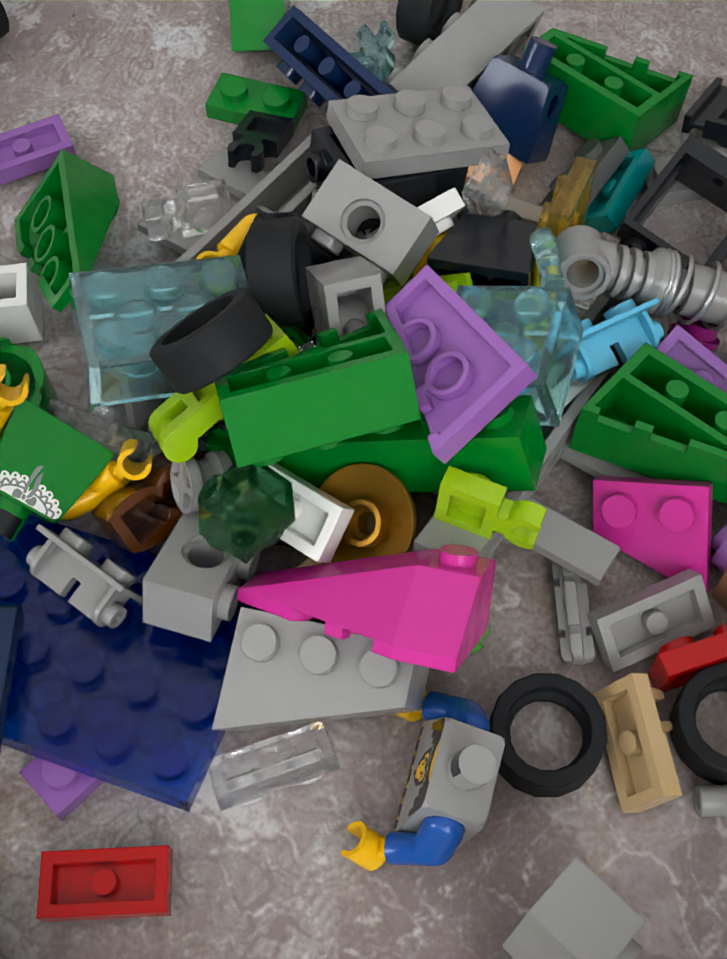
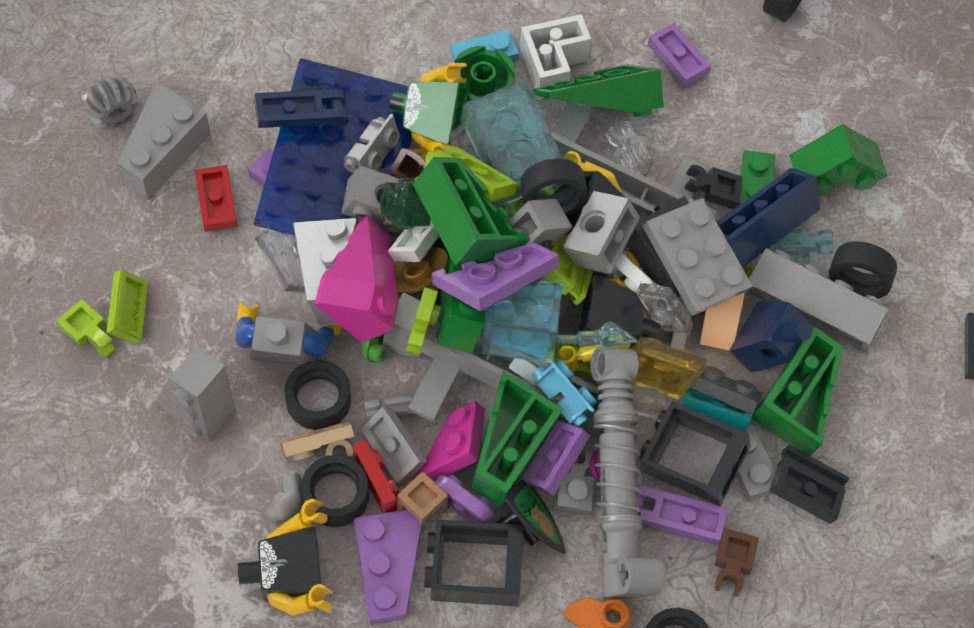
camera: 75 degrees right, 0 degrees up
black tyre [149,288,273,394] -> none

